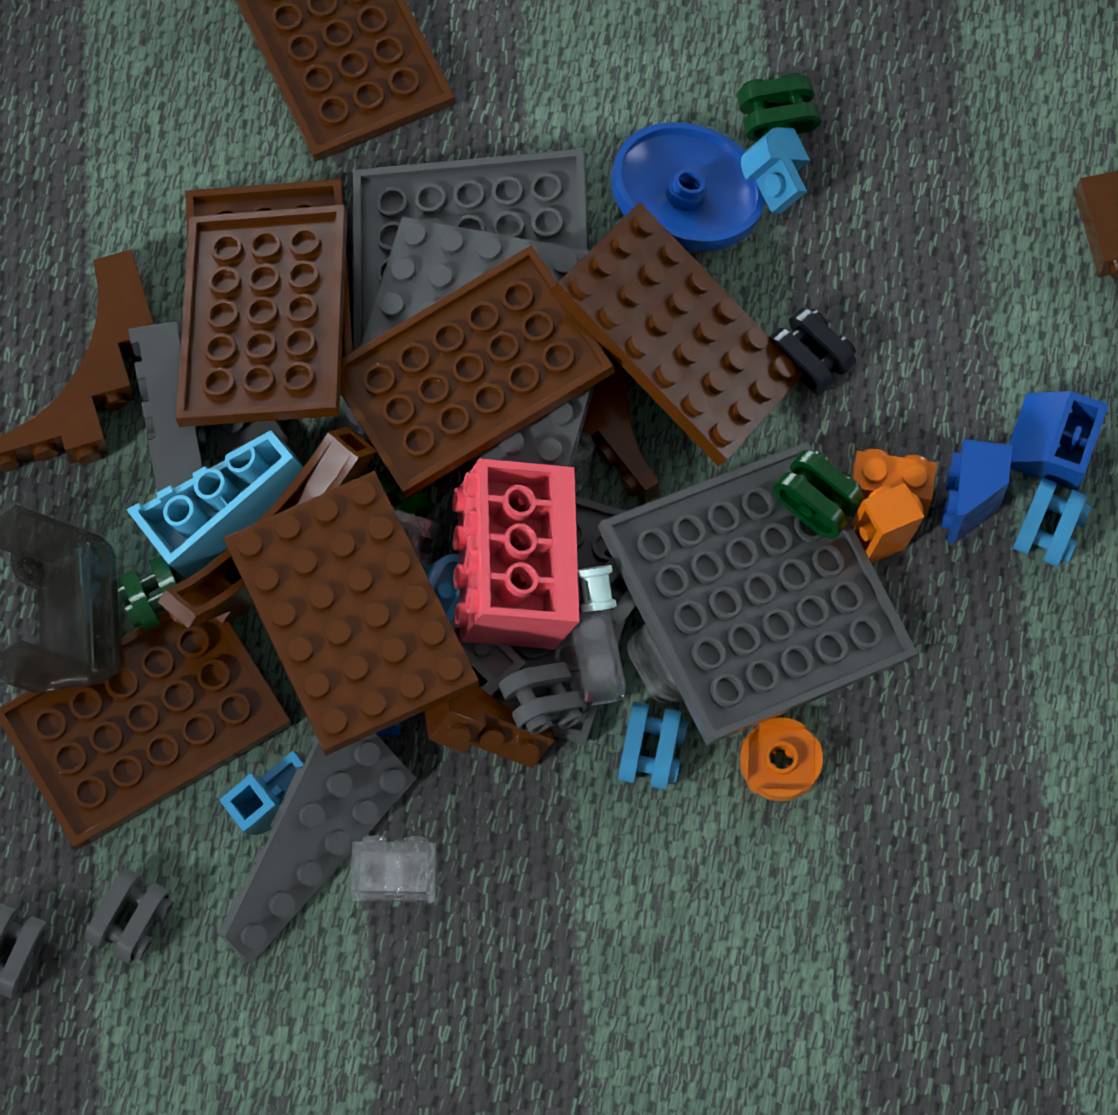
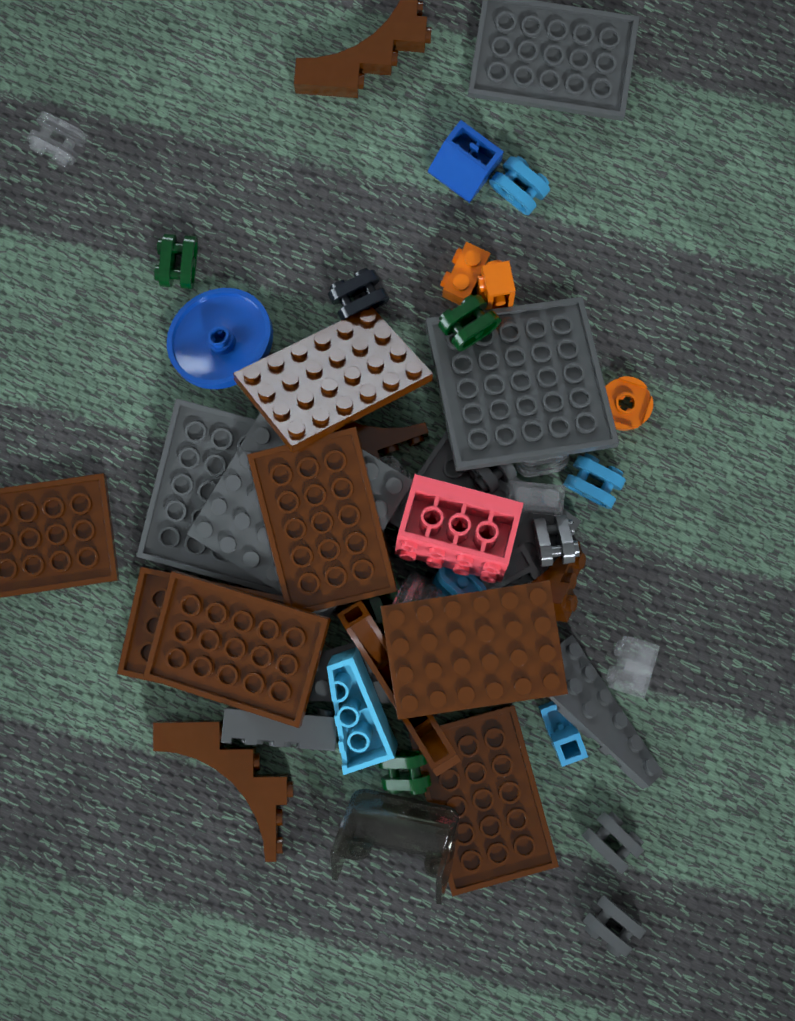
camera: 75 degrees left, 15 degrees up
light aqua bush [578,565,617,612] -> none
dark azure brick [741,127,810,214] -> none
blue slope [941,439,1013,543] -> none

